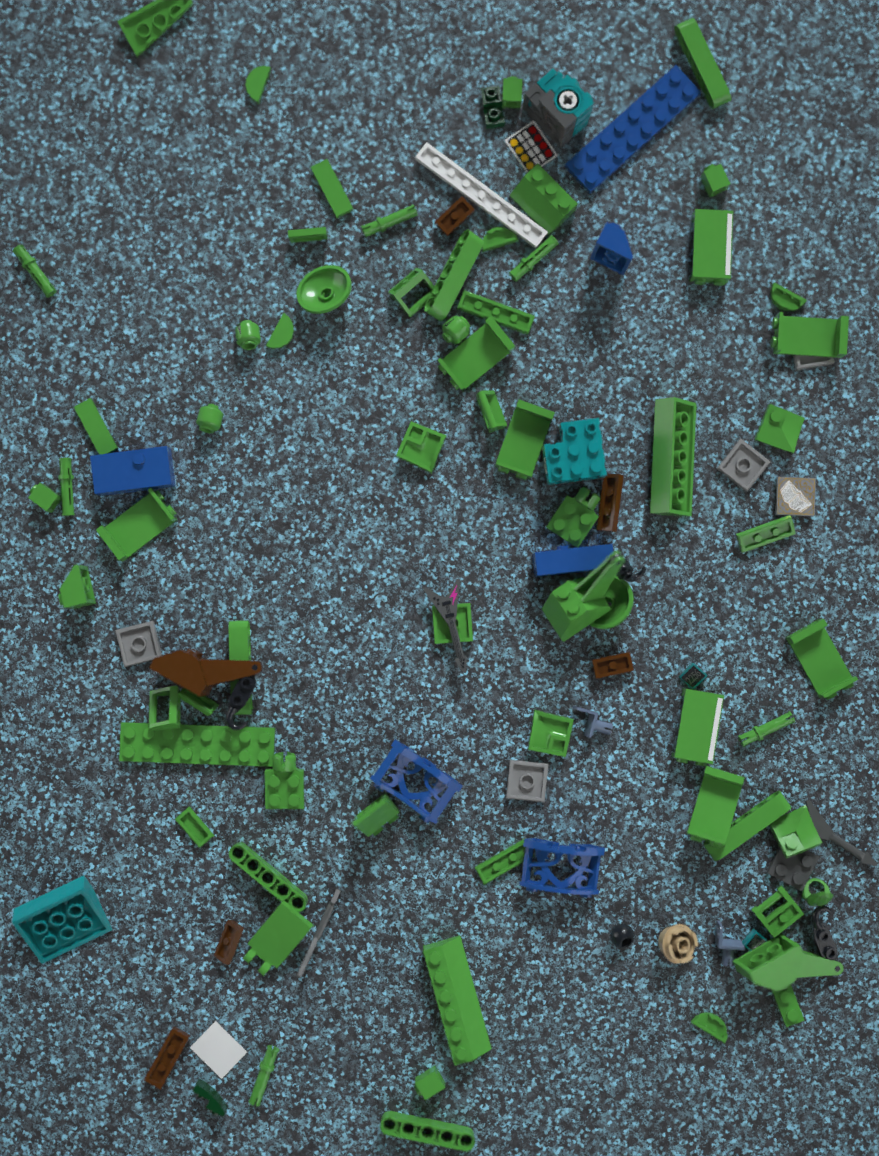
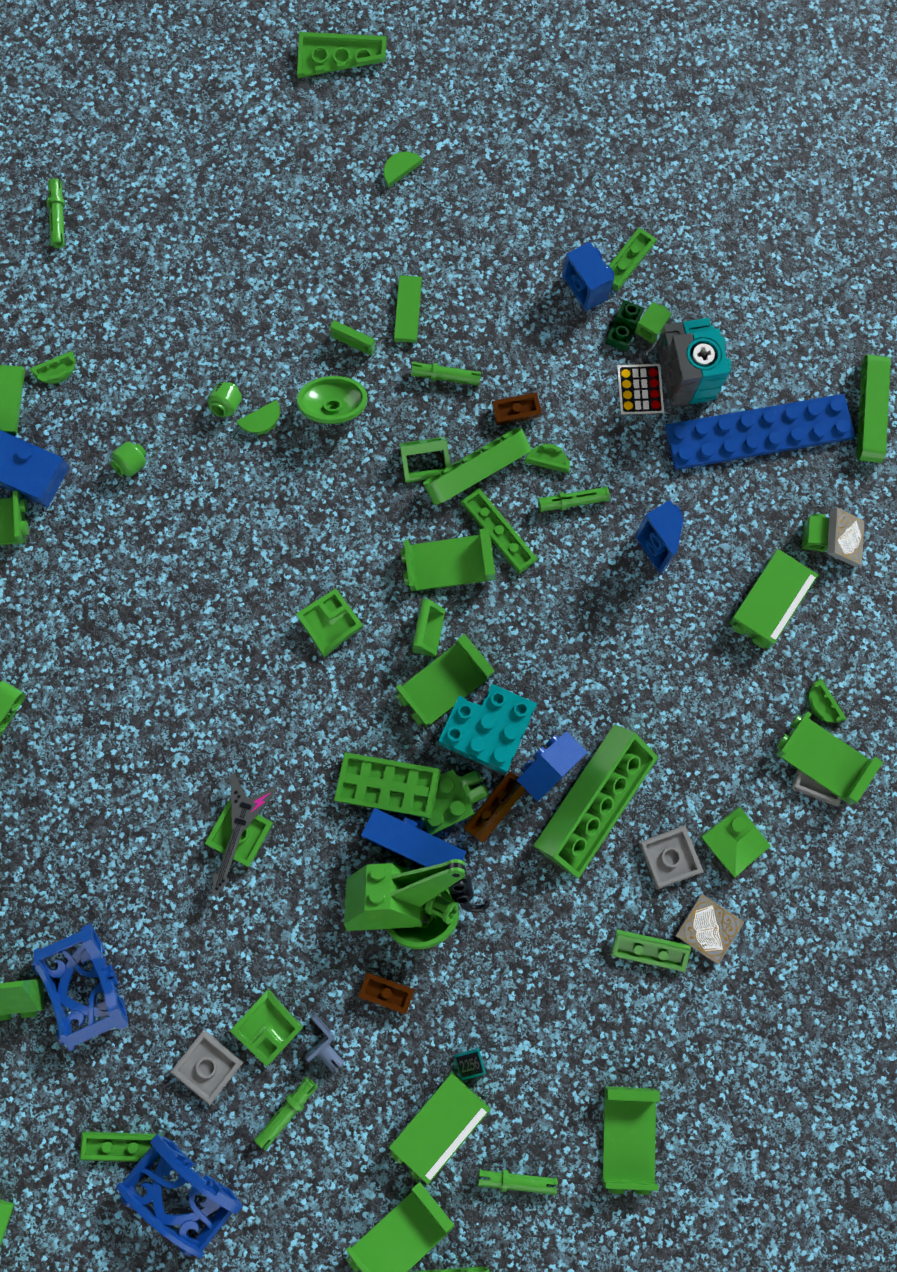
camera: 30 degrees right, 10 degrees down
white plate [415,142,548,249] -> none
bright green head [442,316,470,344] -> none
bright green slope [509,163,578,237] -> none
none -> bright green tile [30,351,76,384]
none -> bright green pin [254,1077,318,1150]
none -> bright green plate [334,752,441,819]
none -> bright green bush [425,894,459,924]
none -> blue brick [517,731,588,802]
none -> blue brick [562,241,614,312]
none -> bright green tile [609,227,657,292]
none -> tile [827,507,864,567]

